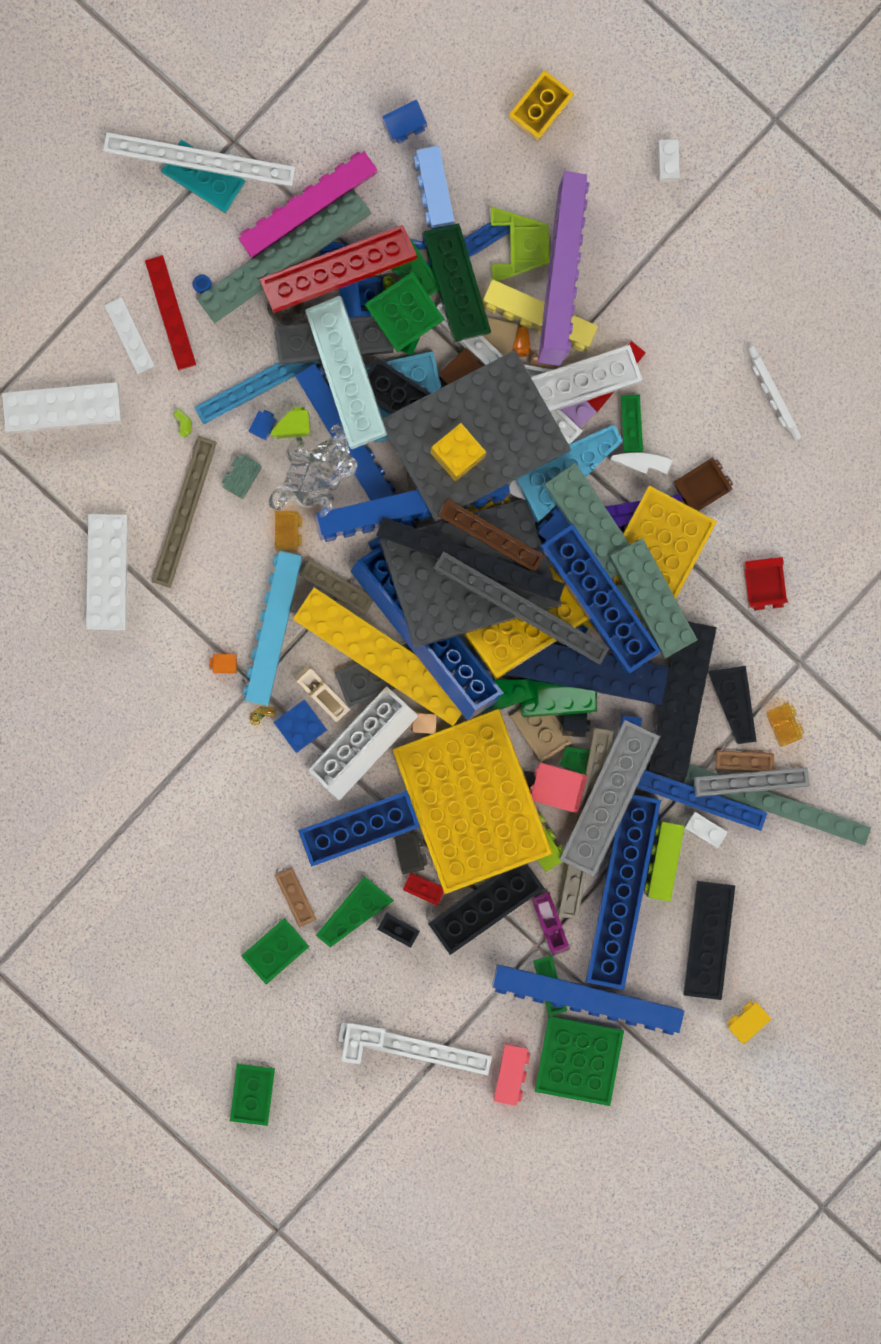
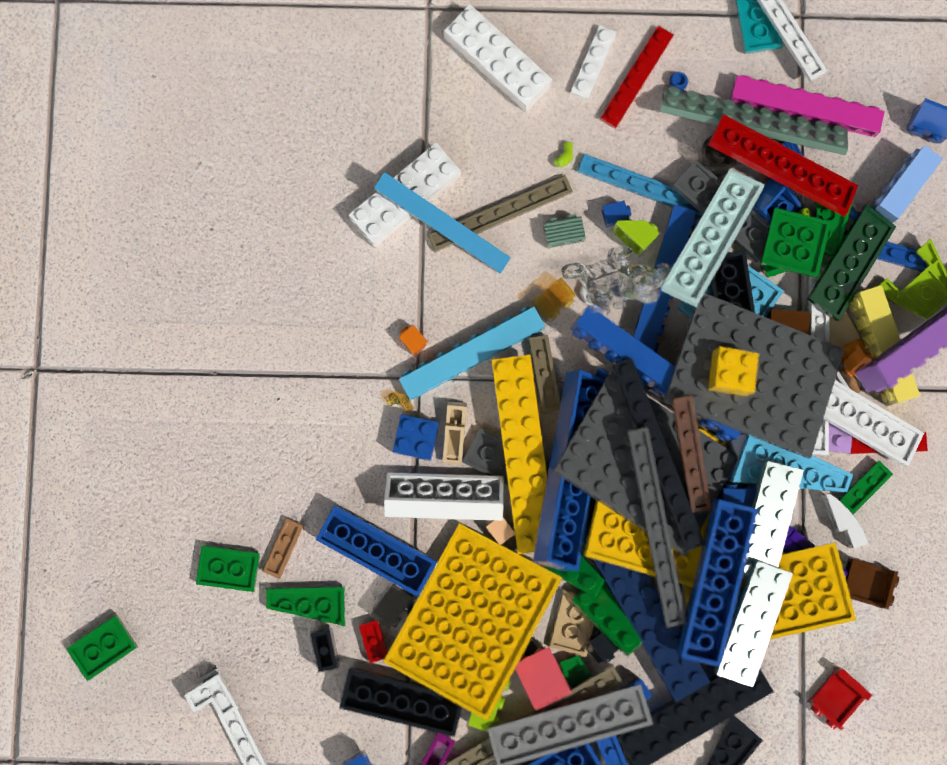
camera: 55 degrees right, 5 degrees down
none -> dark azure tile [374,172,511,273]
none -> orange brick [843,344,874,378]

